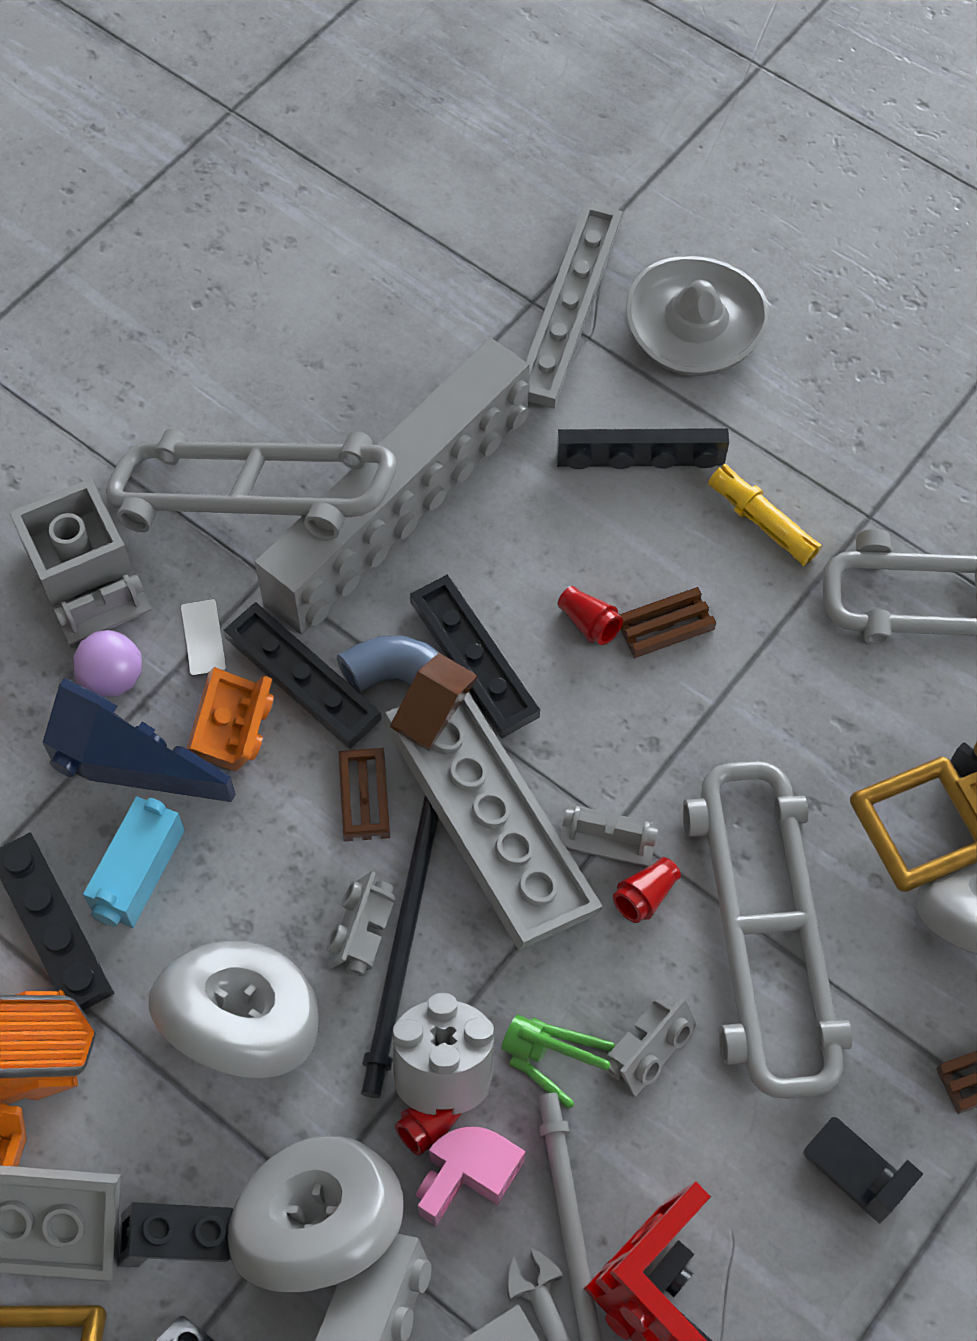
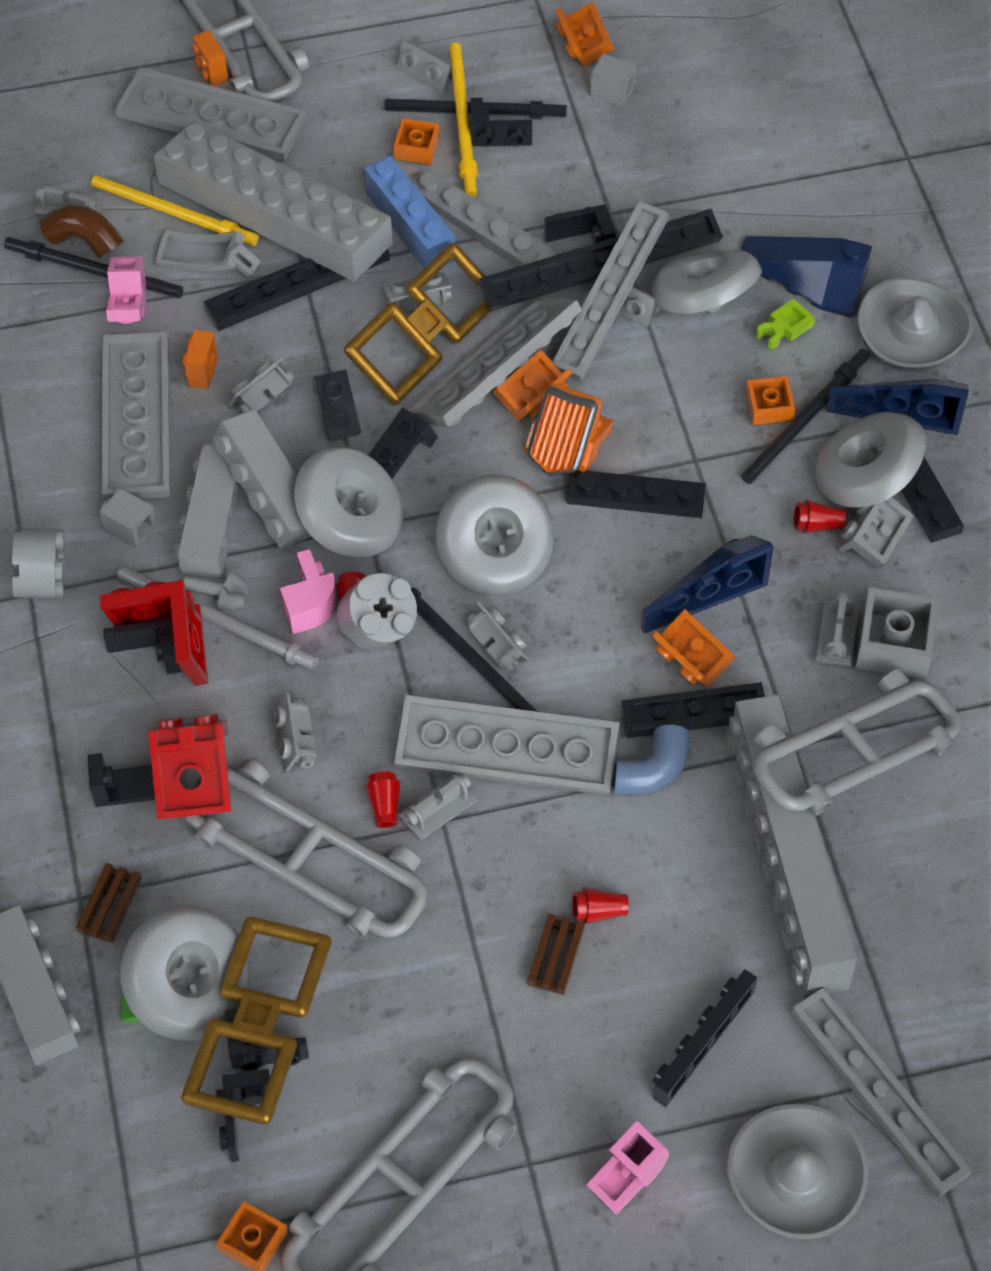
camera: 130 degrees right, 5 degrees down
lavender hair [73,630,142,697] -> none
medium azure brick [83,796,185,928] -> none
white sticker [181,599,226,675] -> none
reddish brown tile [338,747,390,842] -> none
reddish brown slope [390,653,478,751] -> none
black plate [410,574,541,739] -> none
bright green plant [501,1014,615,1108] -> none
yellow pin [708,464,822,567] -> none
none -> red bracket [148,714,232,820]
none -> bright pink brick [586,1121,669,1215]

